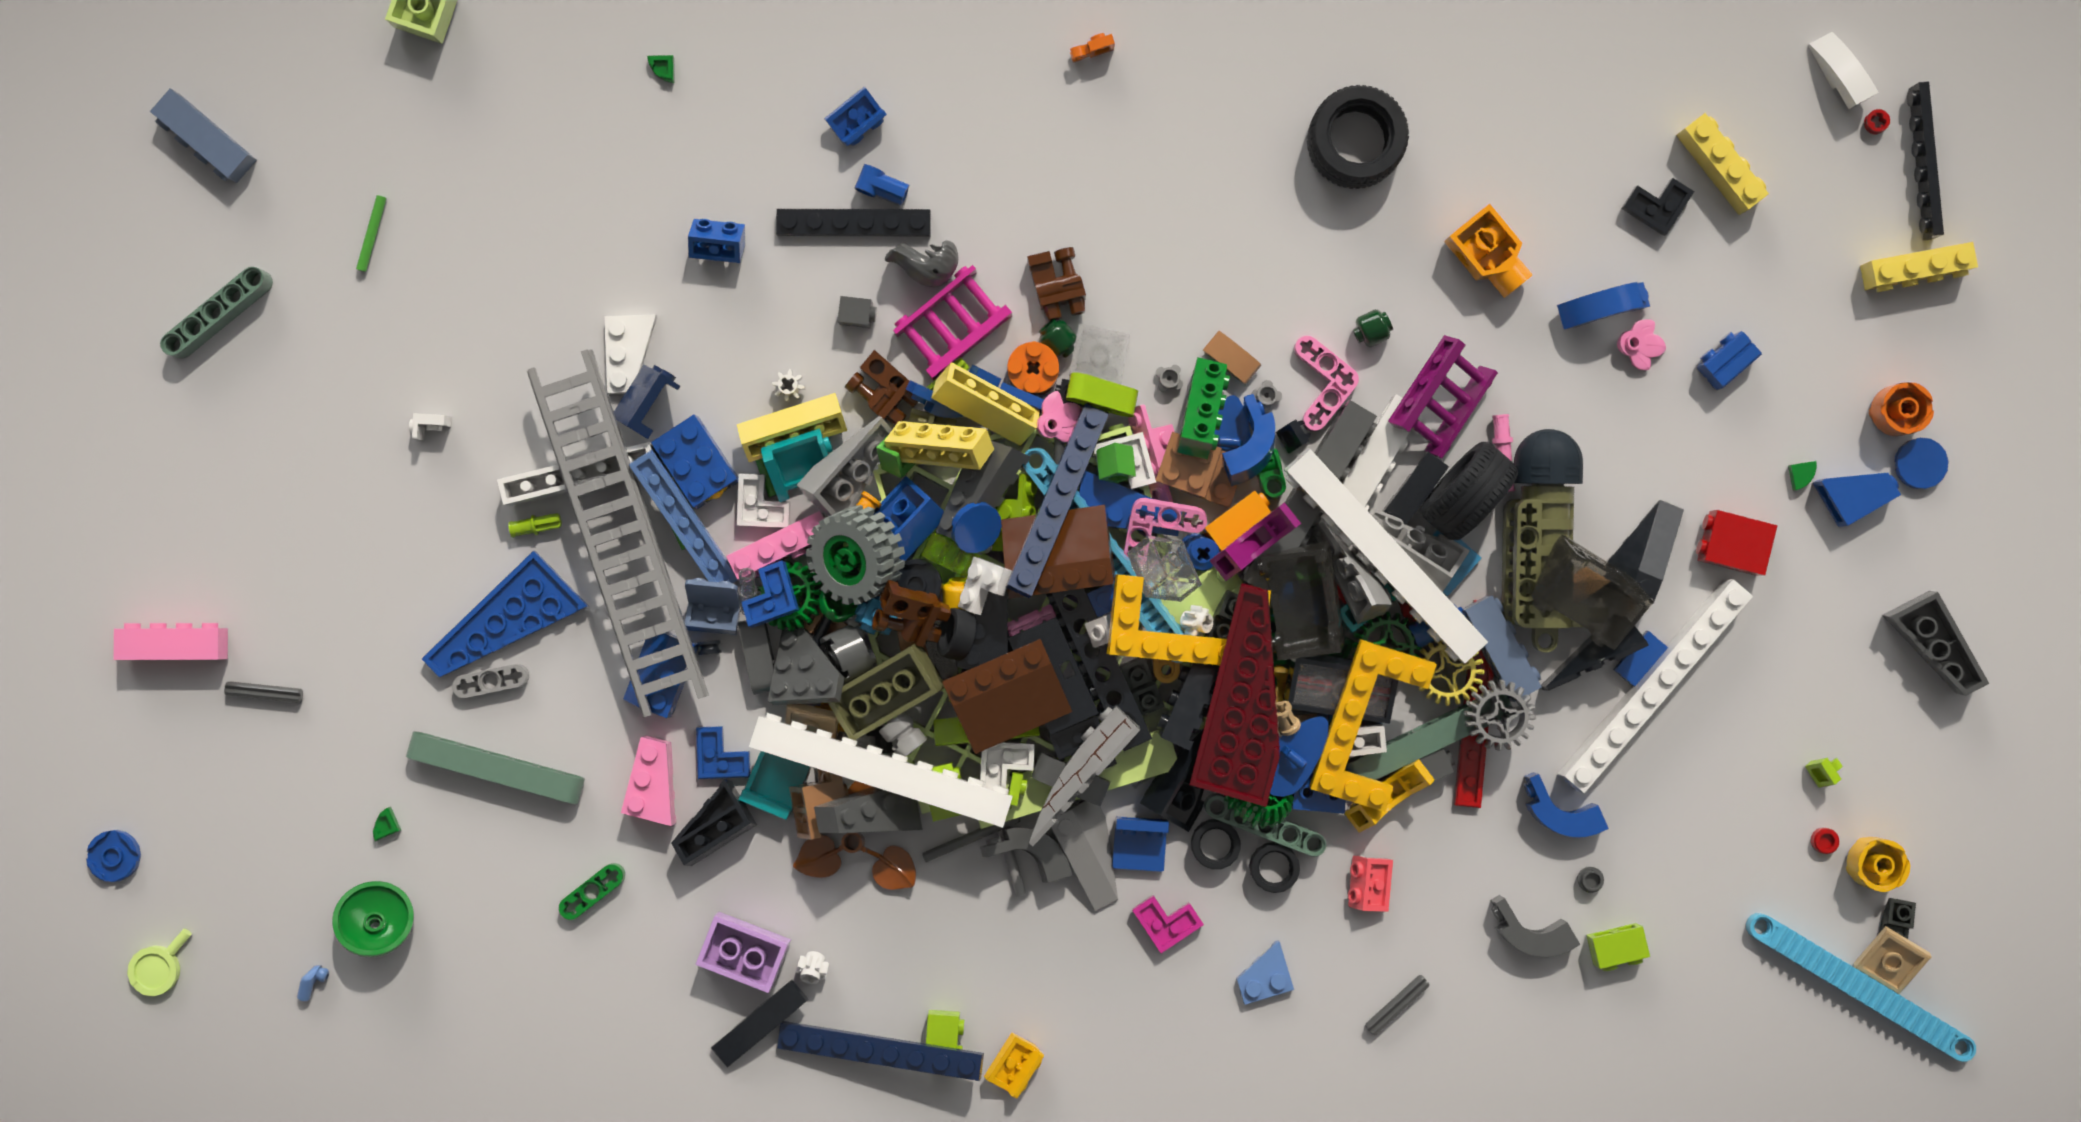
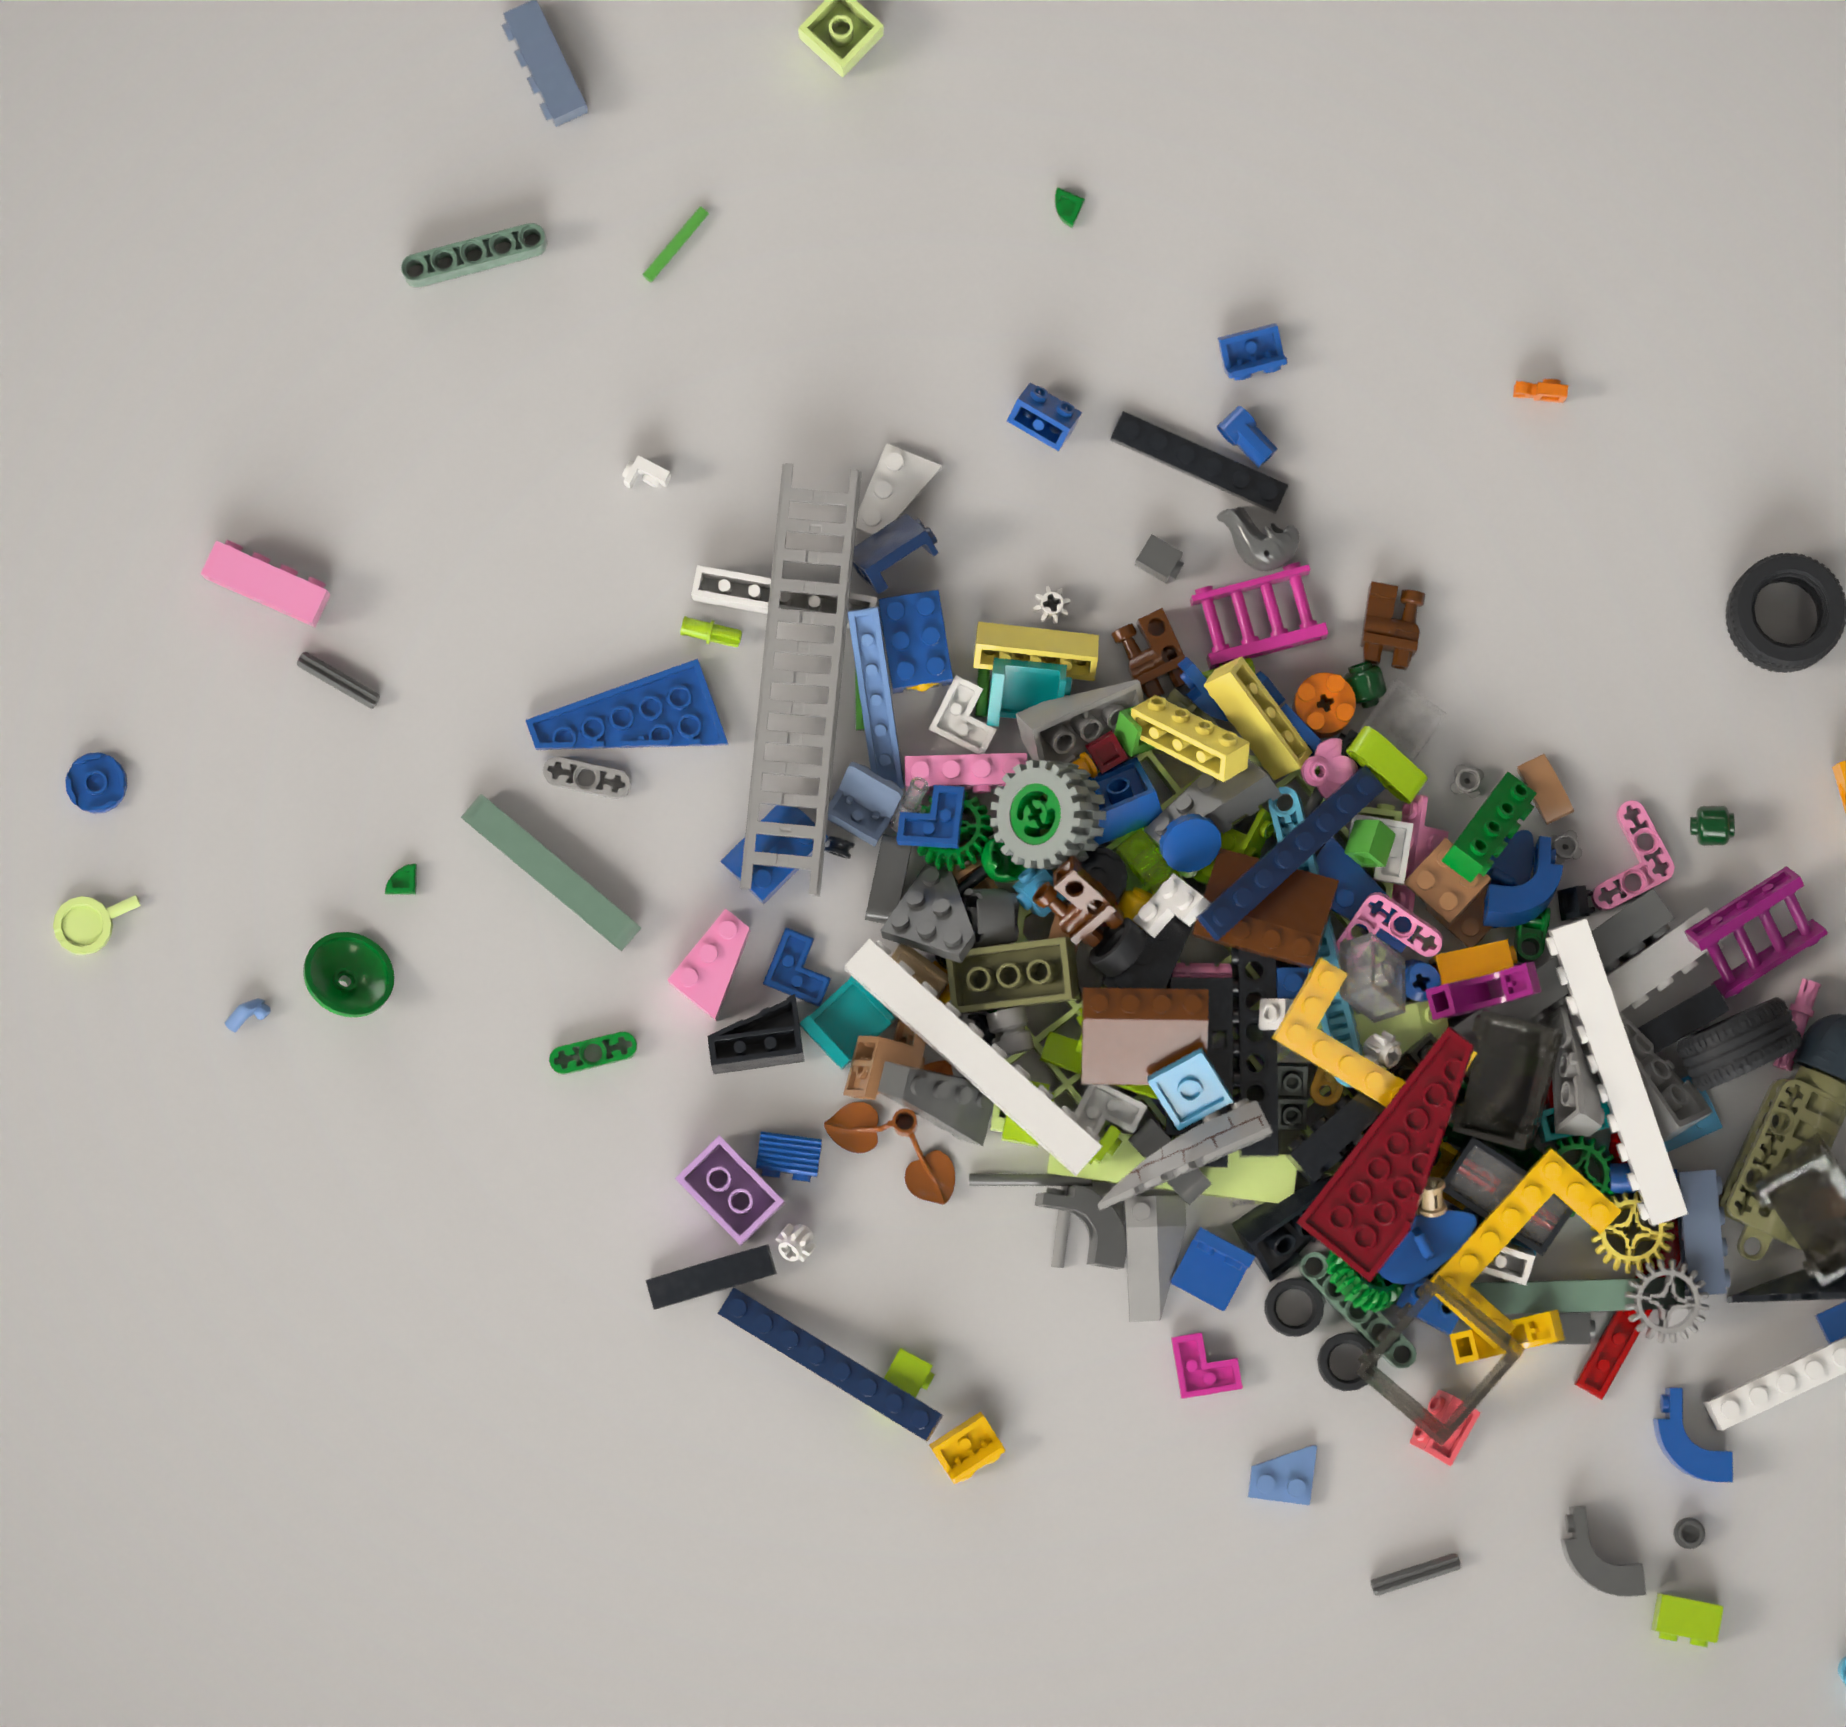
camera: 25 degrees right, 5 degrees down
none -> blue brick [756,1131,822,1182]
none -> dark red plate [1085,730,1128,774]
none -> plate [1147,1047,1233,1131]
none -> clear smoke window [1356,1275,1525,1446]

